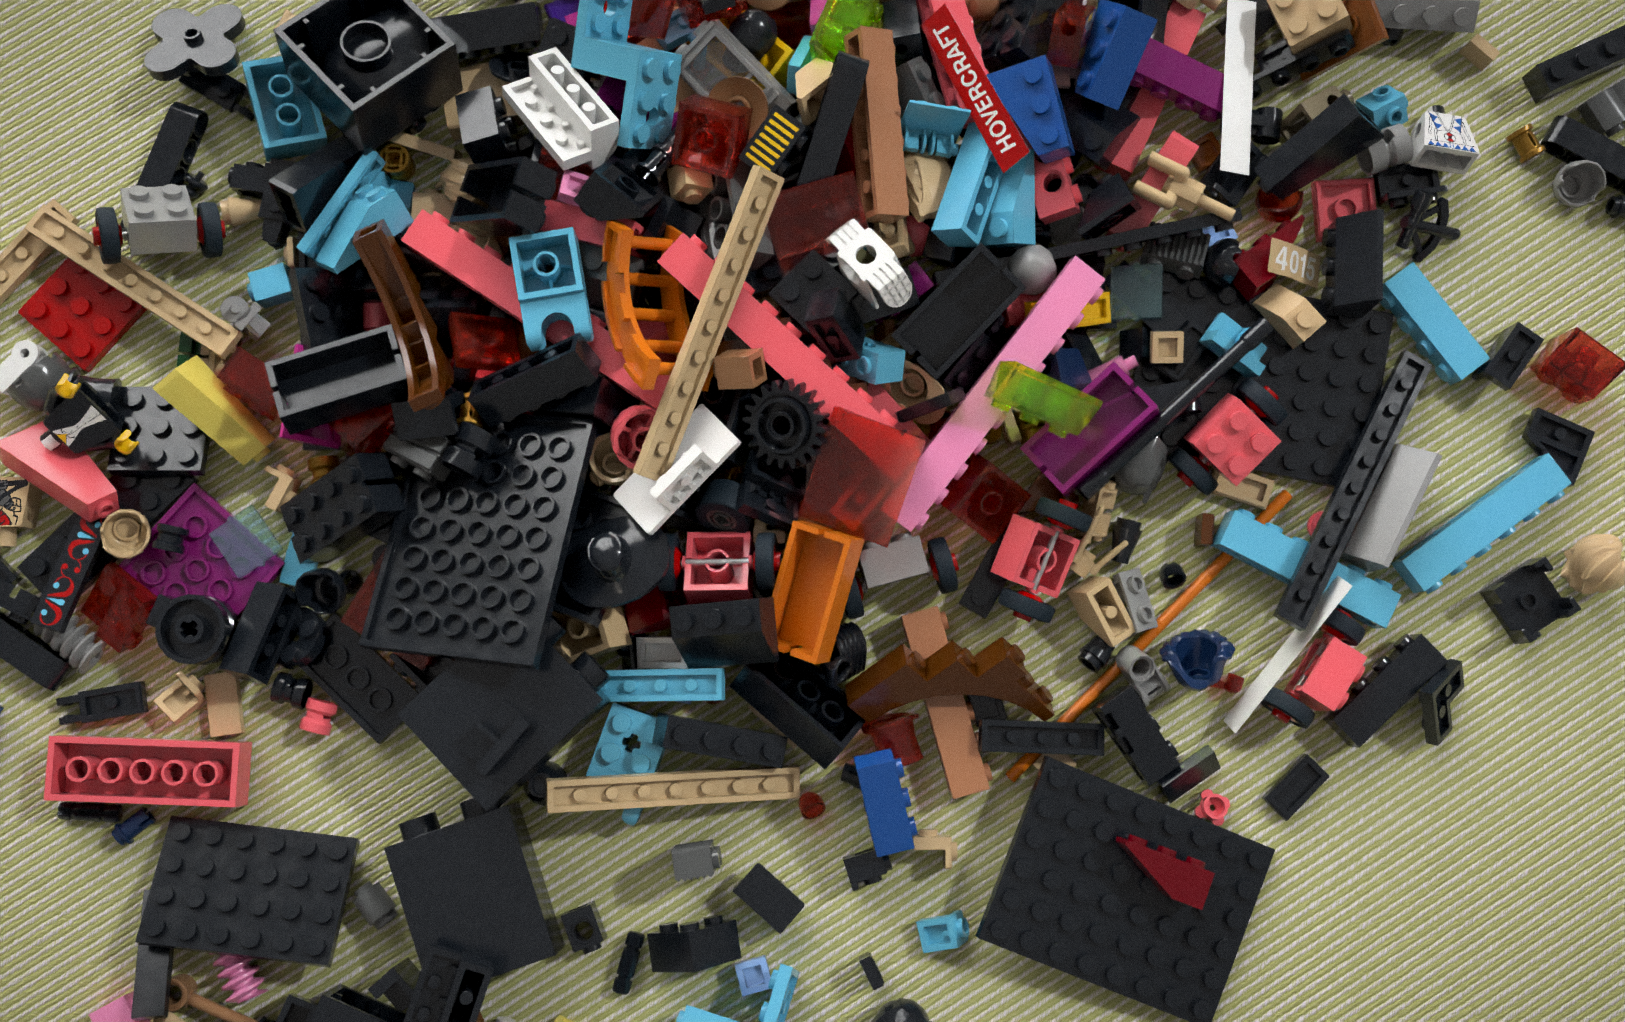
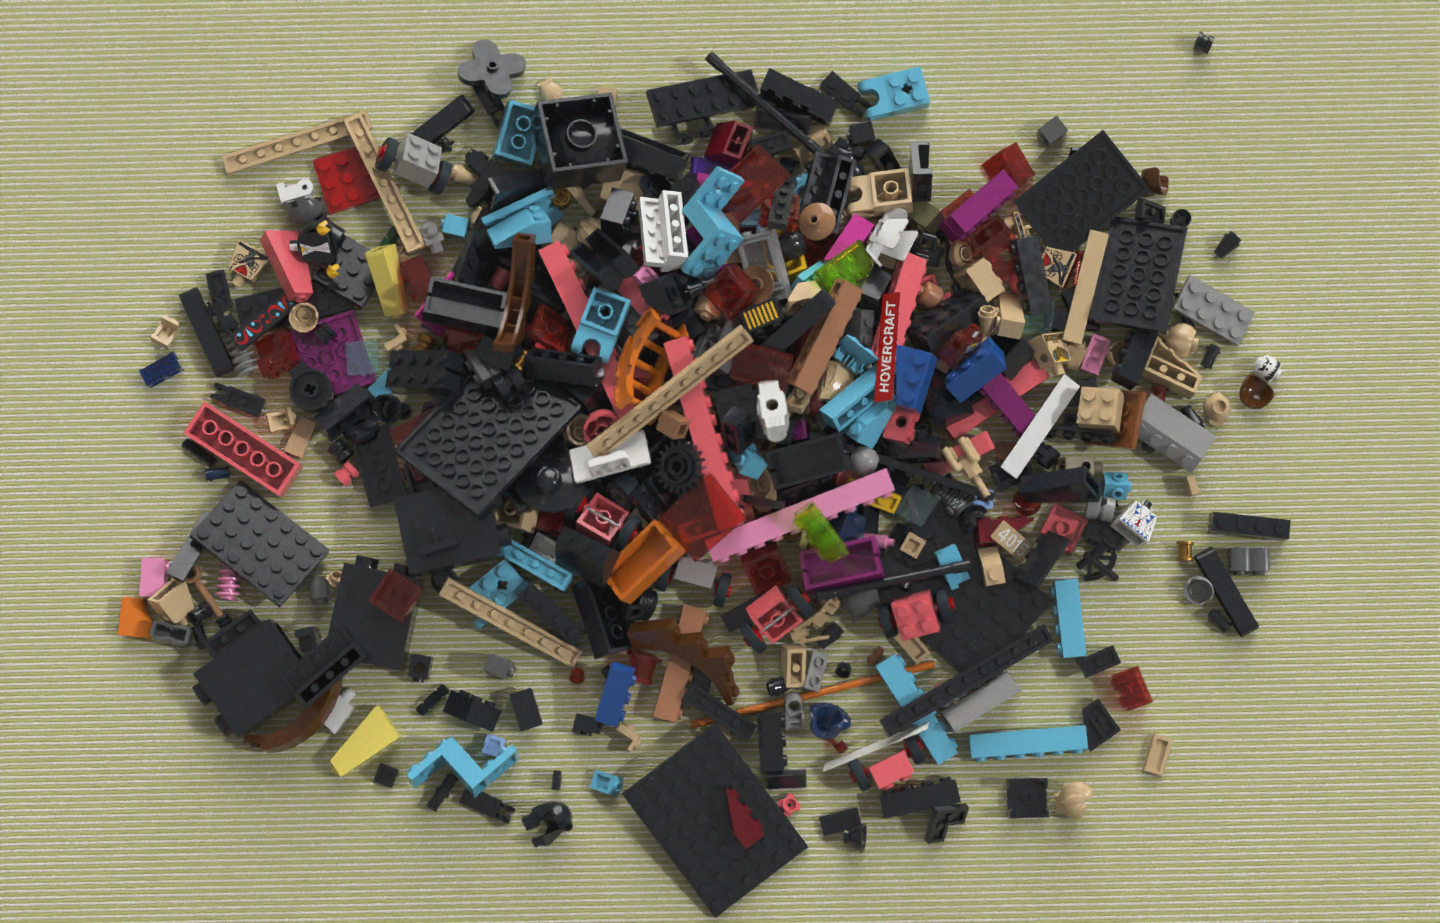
camera: 35 degrees right, 0 degrees up
none -> tan plate [326,571,342,588]
none -> clear red brick [368,568,425,623]
none -> black piece [843,824,867,853]

